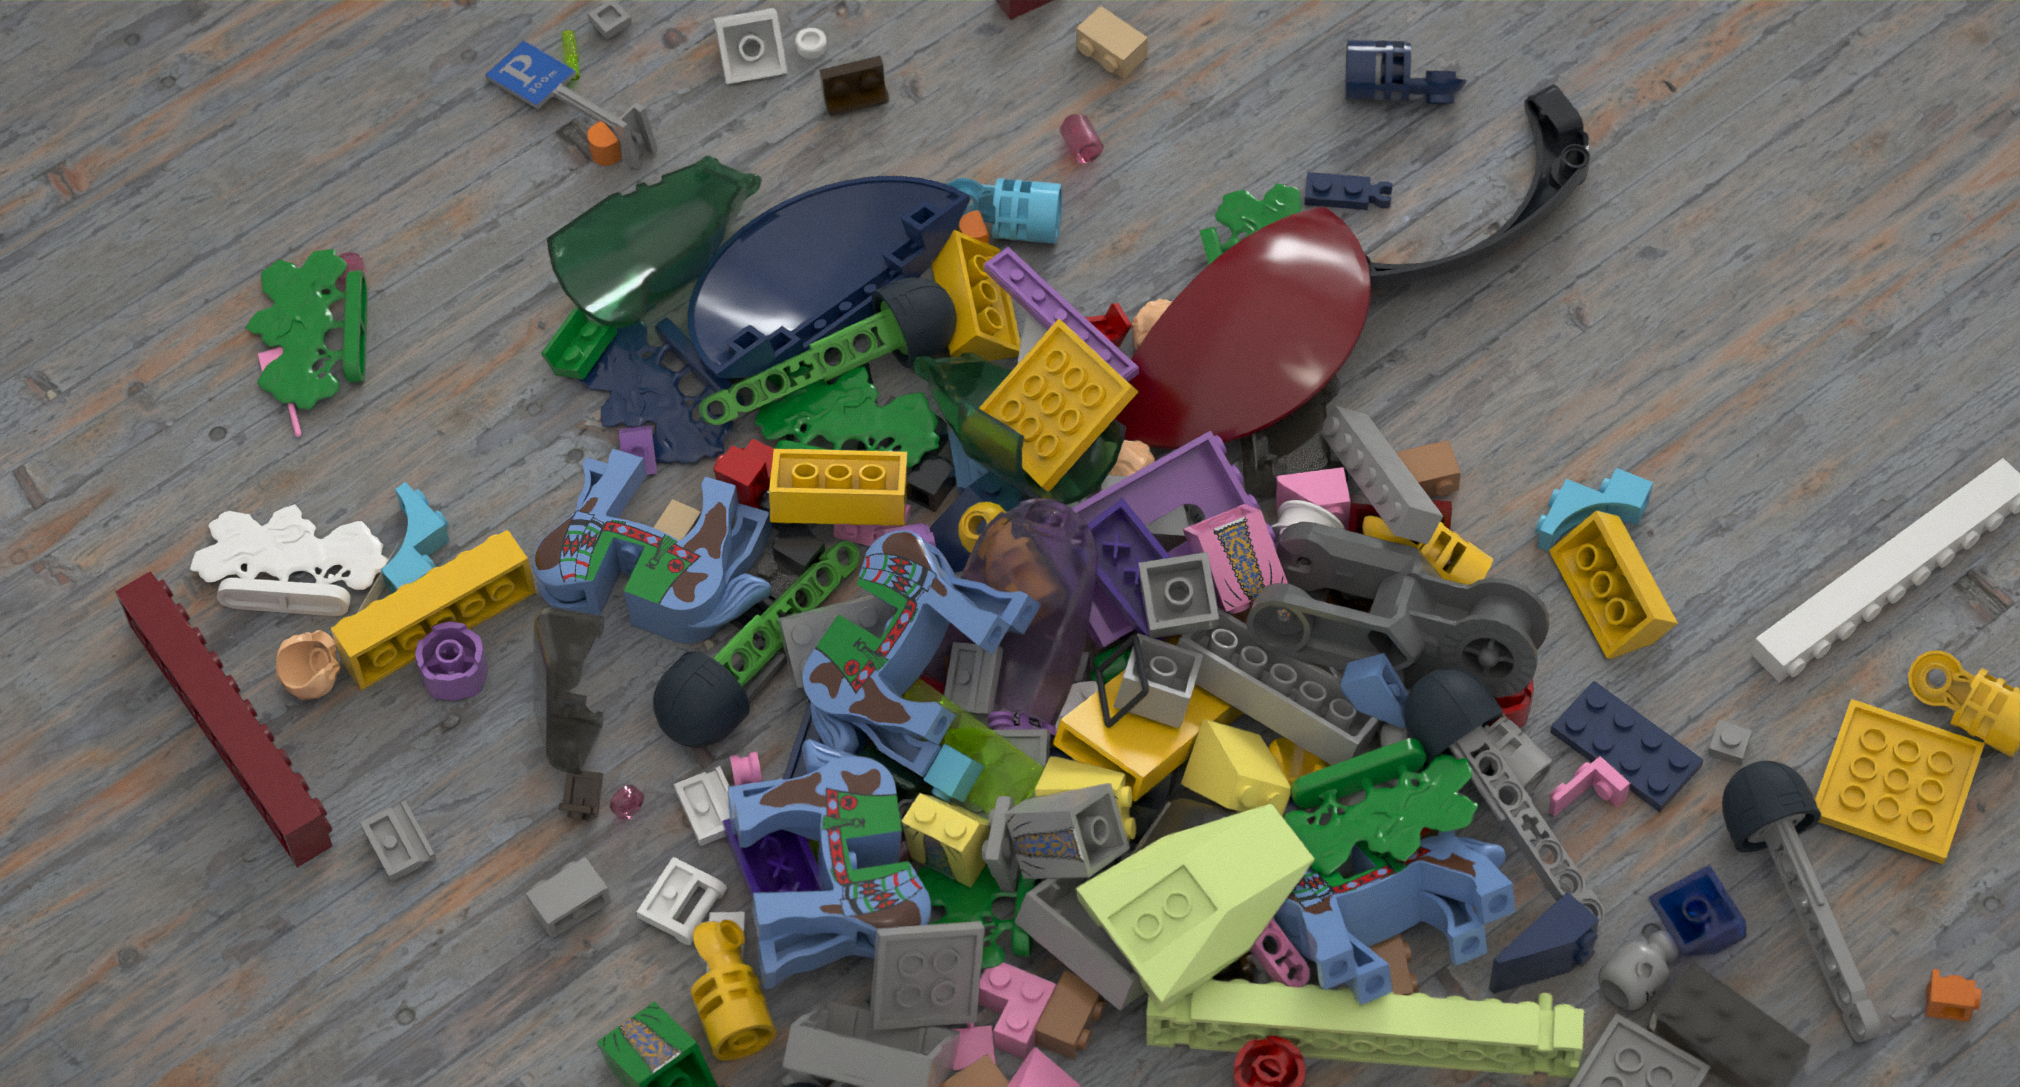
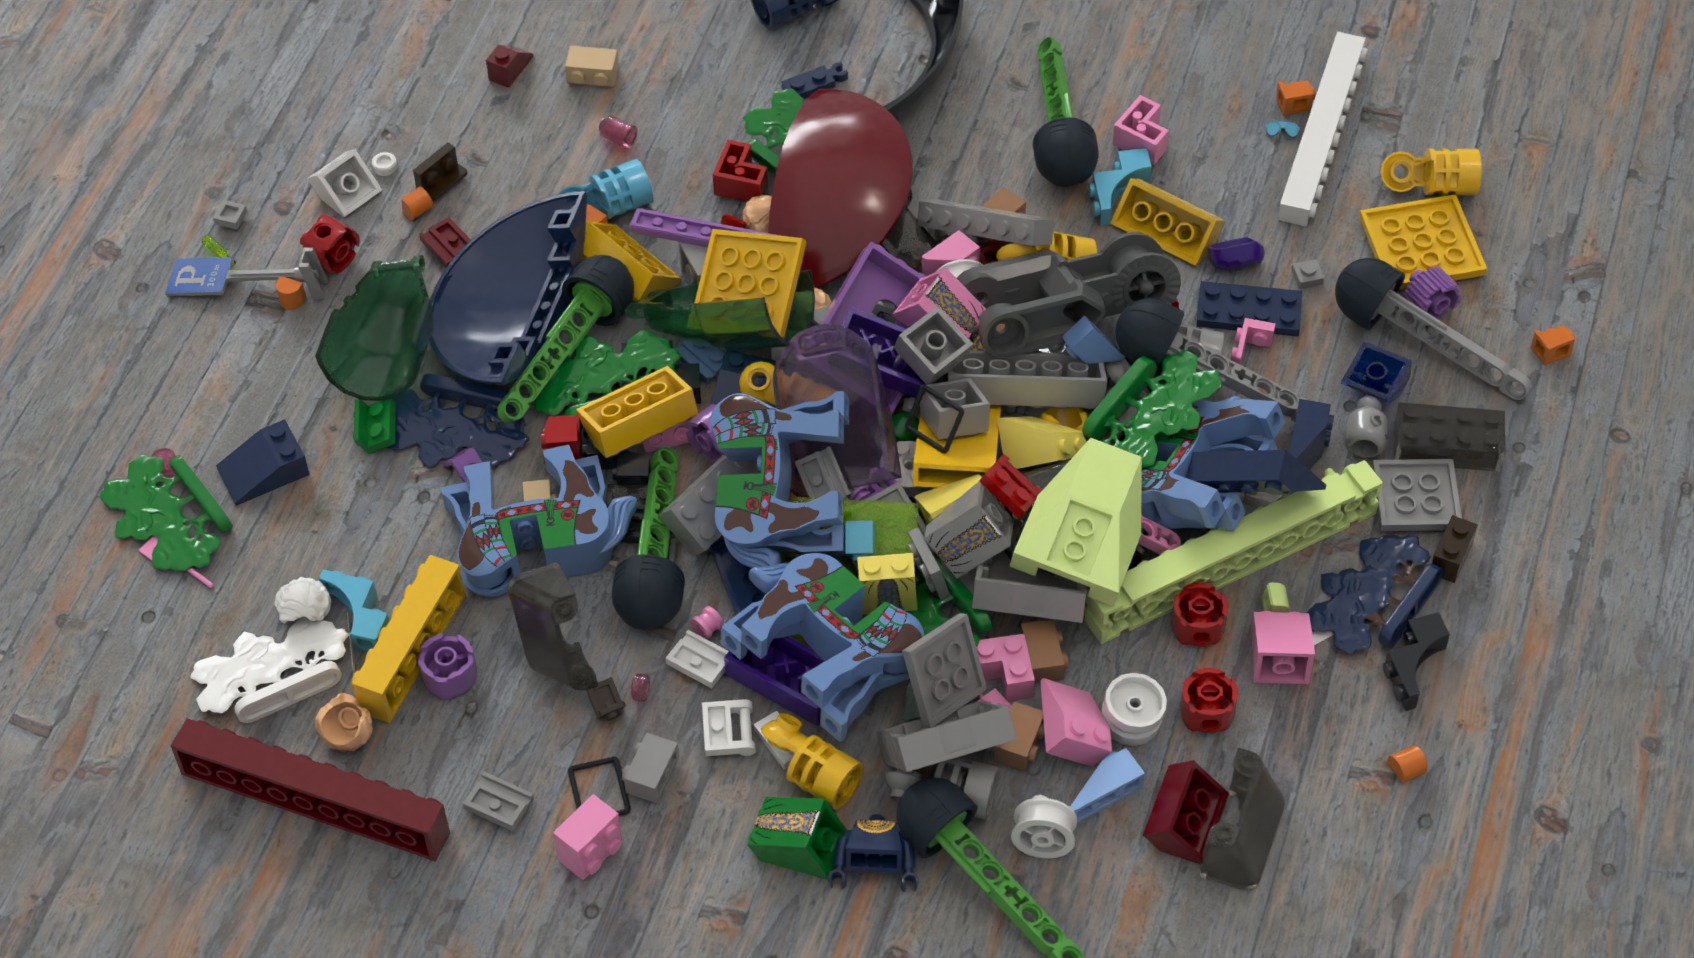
camera: 35 degrees left, 5 degrees down
none -> dark blue slope [216,419,310,506]
none -> white hair [275,577,331,624]
none -> red brick [300,214,360,274]
none -> orange brick [401,186,433,221]
none -> dark red plate [419,217,471,268]
none -> bright pink brick [553,794,623,880]
none -> black piece [568,756,631,816]
none -> red brick [712,140,768,202]
none -> red plate [979,454,1042,519]
none -> black piece [1033,37,1099,187]
none -> bright pink brick [1112,95,1169,165]
none -> dark blue slope [1187,450,1326,495]
none -> dark purple piece [1208,237,1265,270]
none -> medium azure piece [1265,121,1300,138]
none -> orange brick [1276,80,1315,116]
none -> medium lavender brick [1401,266,1462,321]

